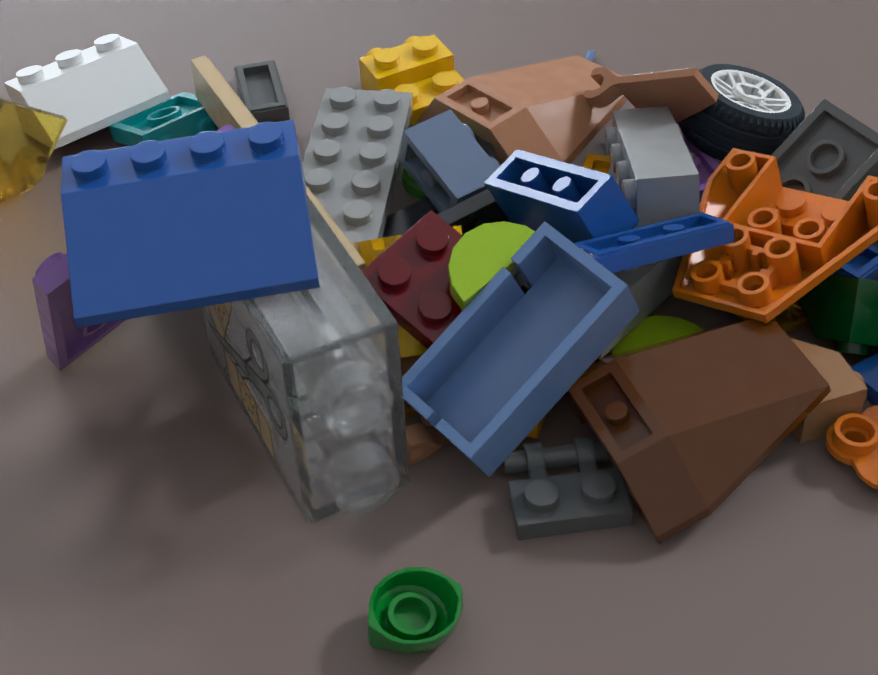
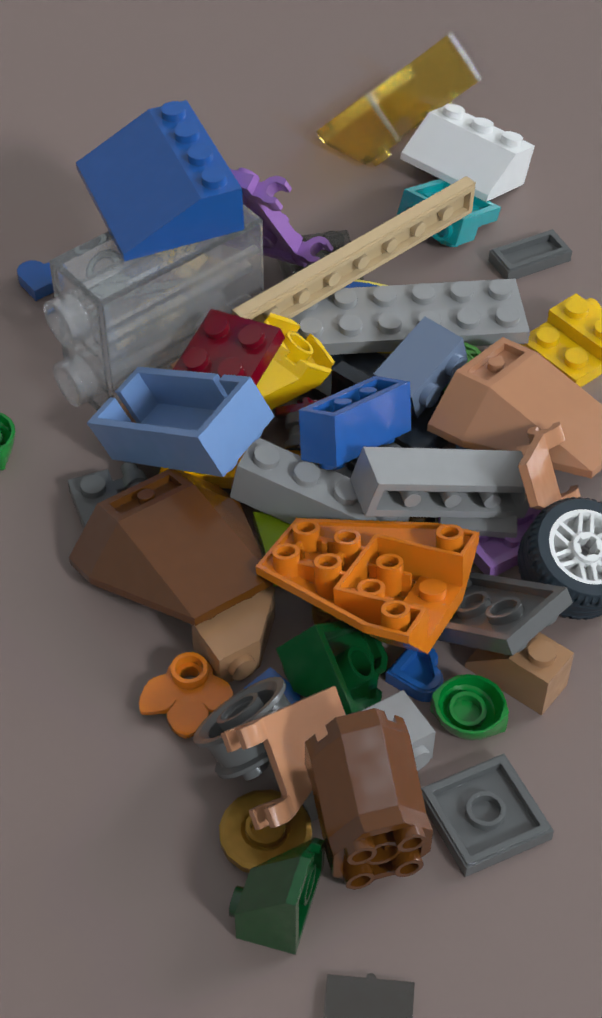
camera: 75 degrees right, 5 degrees up
lime tile [448,221,535,311] -> none
blue tile [574,212,734,273] -> none
none -> blue tile [17,260,67,301]

